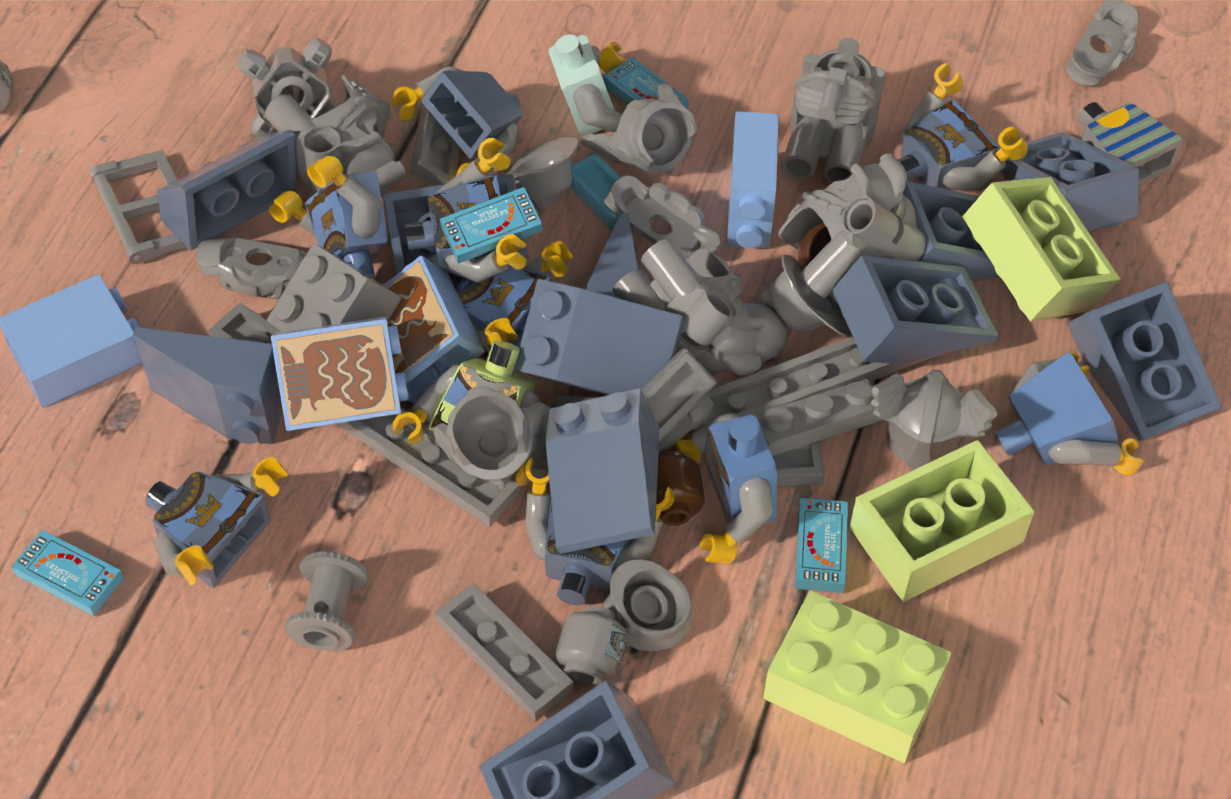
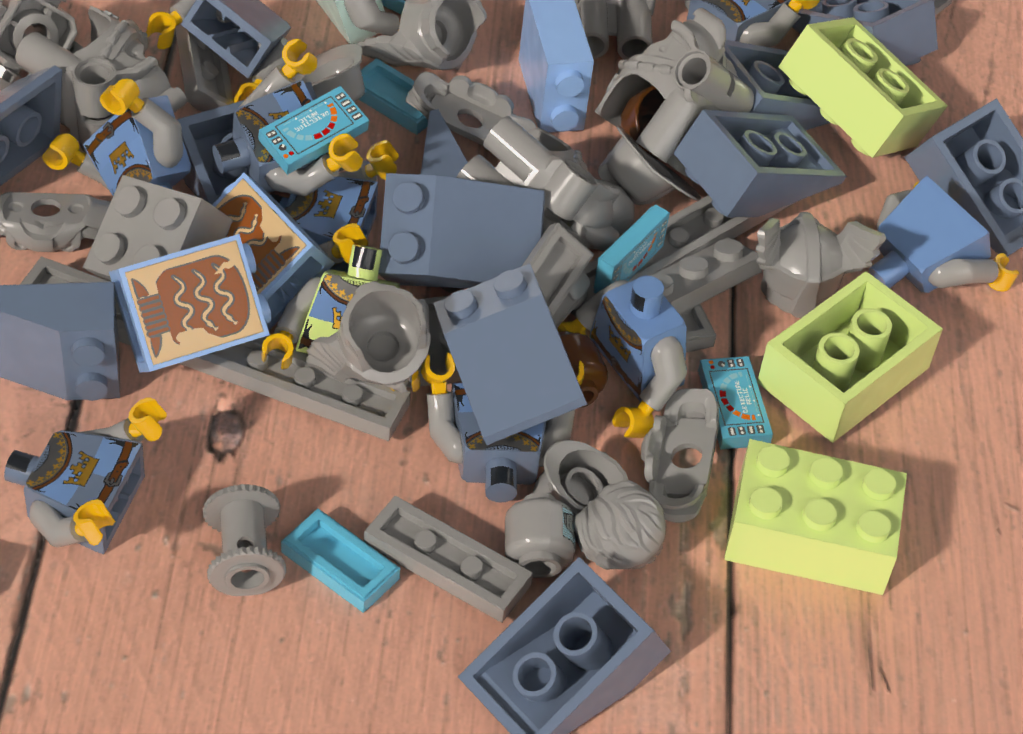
camera: 20 degrees left, 5 degrees down
none -> medium azure tile [281,509,401,613]
none -> light grey hair [573,480,666,570]
none -> medium azure tile [594,204,670,294]
none -> light grey piece [641,388,719,523]

